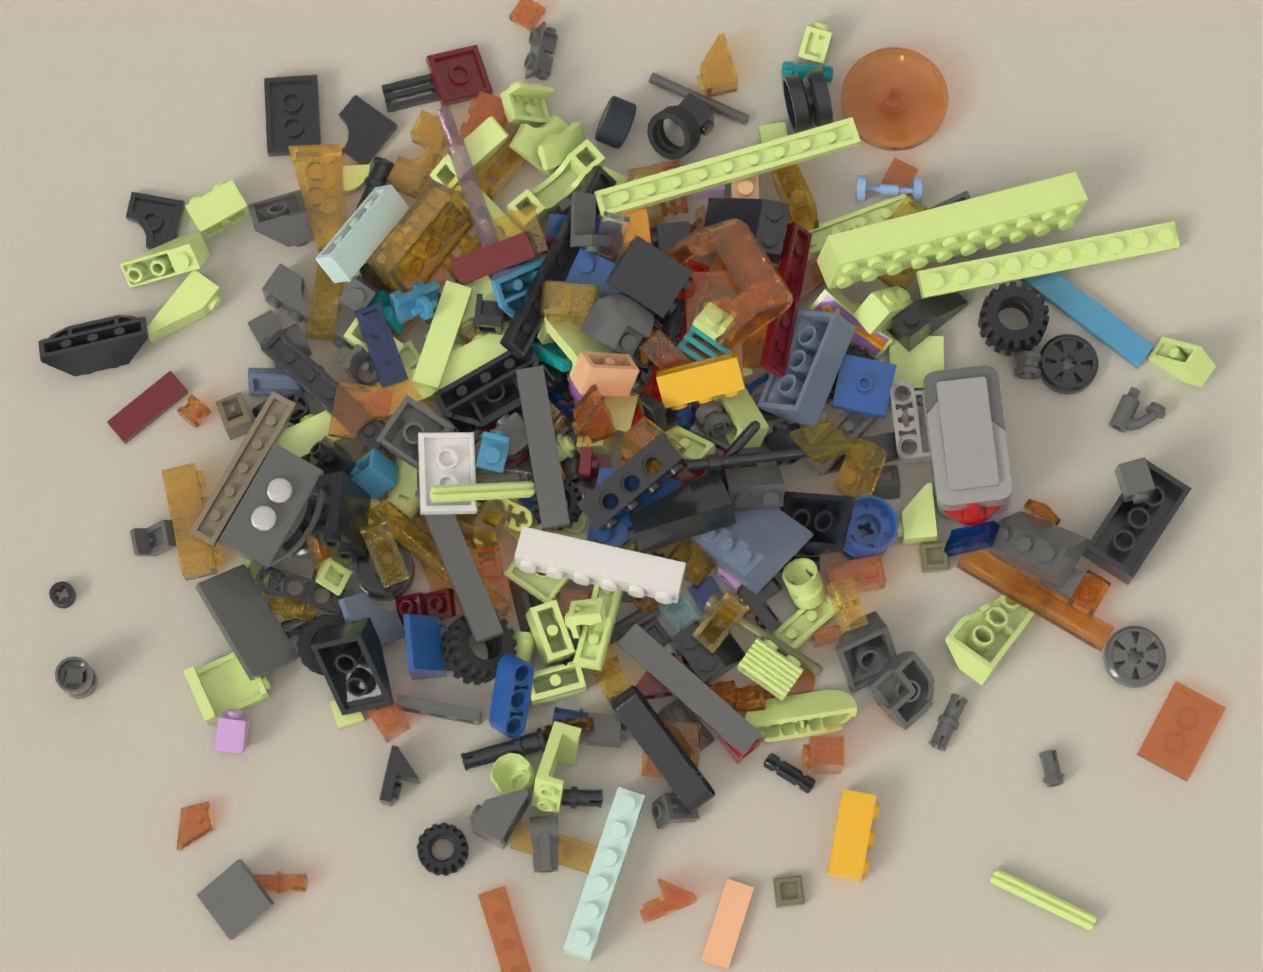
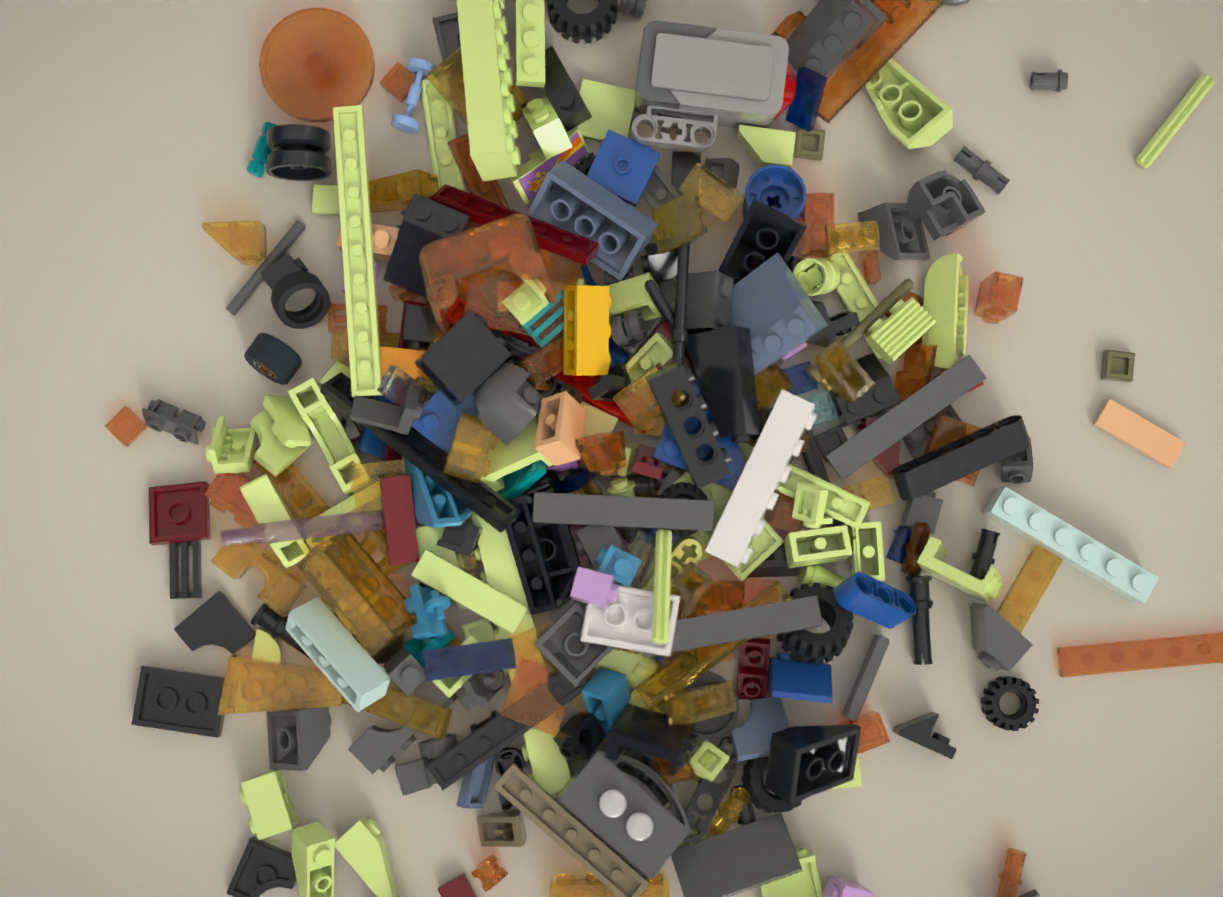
camera: 75 degrees left, 10 degrees up
yellowish green hair [490,752,535,795] -> none
dark grey piece [530,815,559,873] -> none
clear orange slope [640,879,697,924] -> none
black axle [764,753,816,793] -> none
yellowish green bracket [798,21,833,64] -> none
yellow brick [827,789,880,882] -> none
none -> lavender brick [570,567,619,609]

